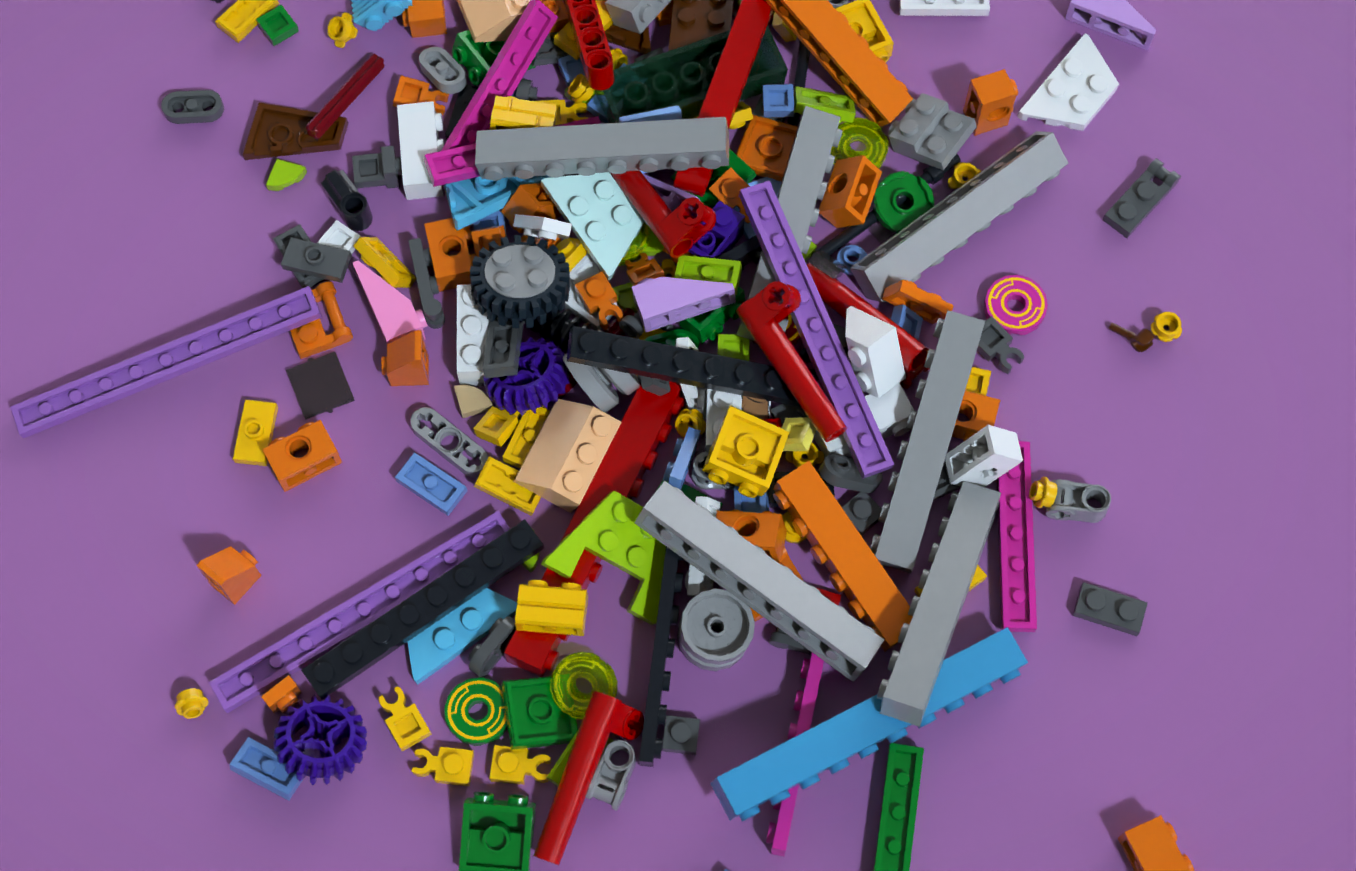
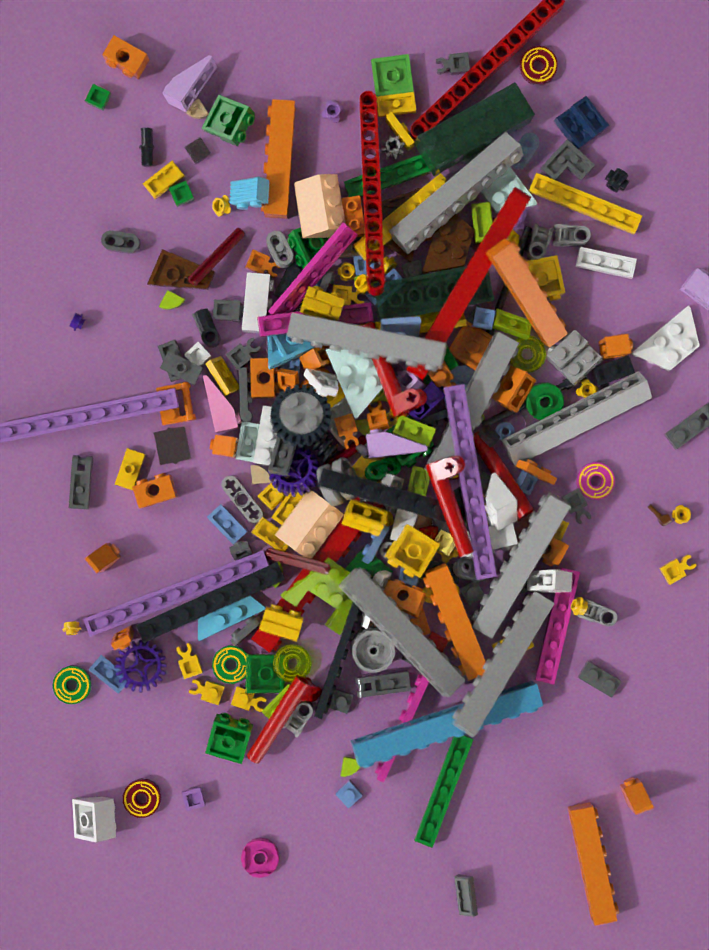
camera: 10 degrees right, 20 degrees up
none -> green tile [52,666,92,705]
none -> dark grey plate [68,455,93,510]
none -> dark purple plate [69,313,85,331]
none -> dark grey plate [226,338,261,370]
none -> dark grey plate [229,541,253,560]
none -> light aqua plate [235,421,260,462]
none -> dark red axle [265,548,331,575]
none -> yellow plate [338,262,356,281]
none -> lime tile [340,756,360,777]
none -> yellow brick [342,499,388,536]
none -> dark grey plate [355,671,411,698]
none -> black plate [592,355,635,386]
none -> orange slope [620,777,654,815]
none -> yellow plate [659,555,697,585]

